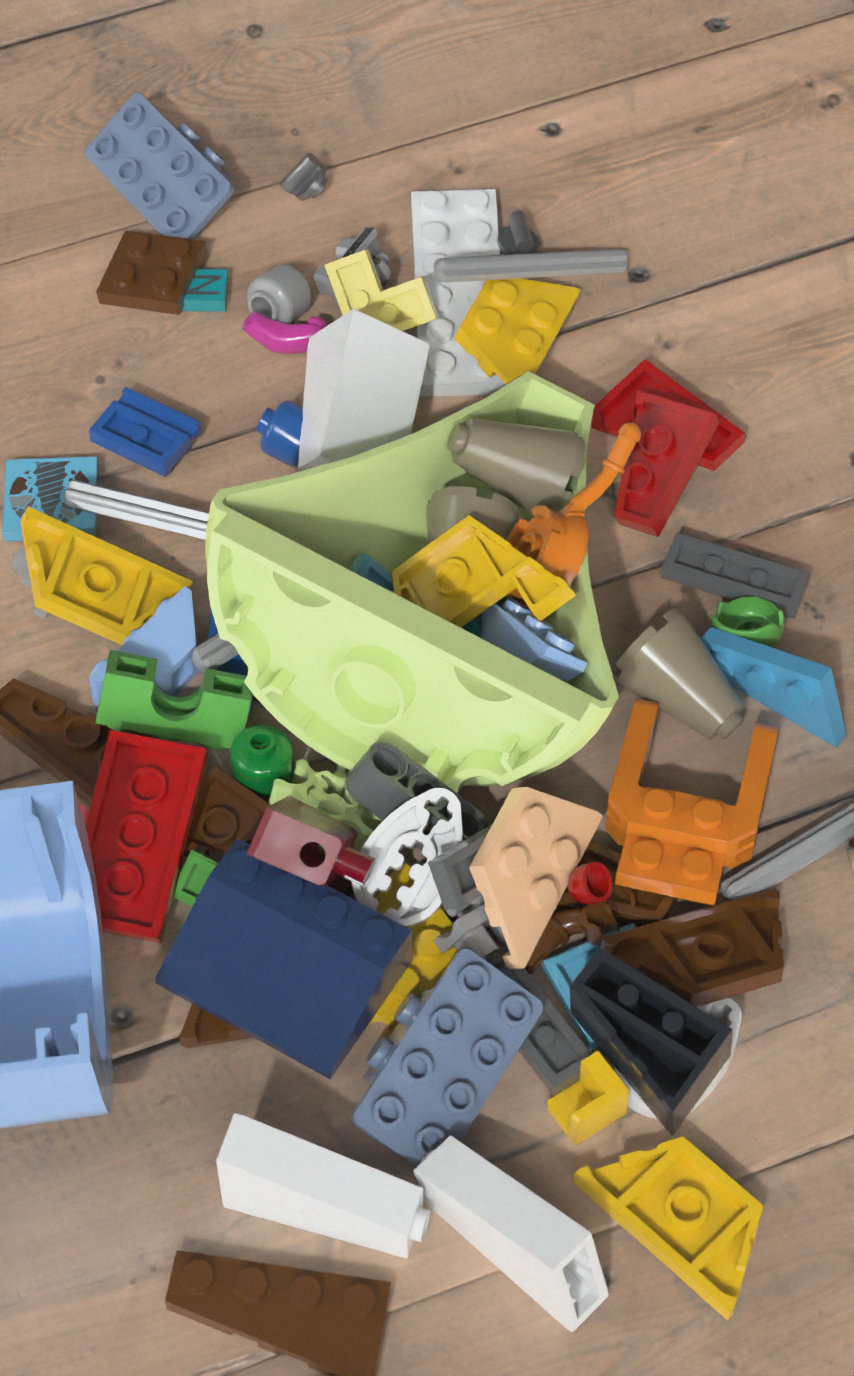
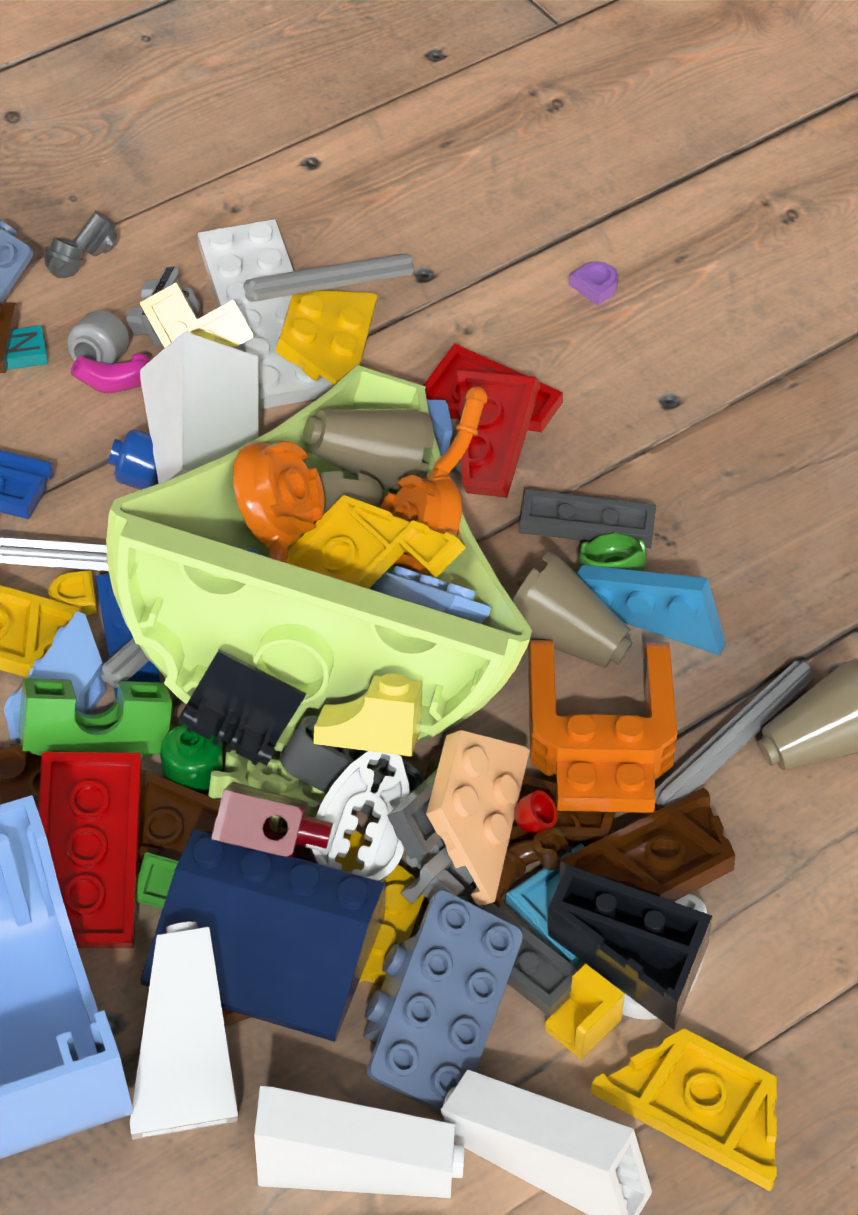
camera: 15 degrees left, 5 degrees down
flat silver plate [497,211,540,255] -> none
none -> dark grey plate [44,237,85,278]
none -> yellow tile [48,570,97,615]
none -> white slope [130,922,238,1140]
none -> black hinge [179,649,306,766]
none -> orange piece [233,441,325,563]
none -> light yellow arch [314,673,423,756]
none -> medium blue slope [427,400,453,457]
none -> medium lavender tile [569,261,618,305]

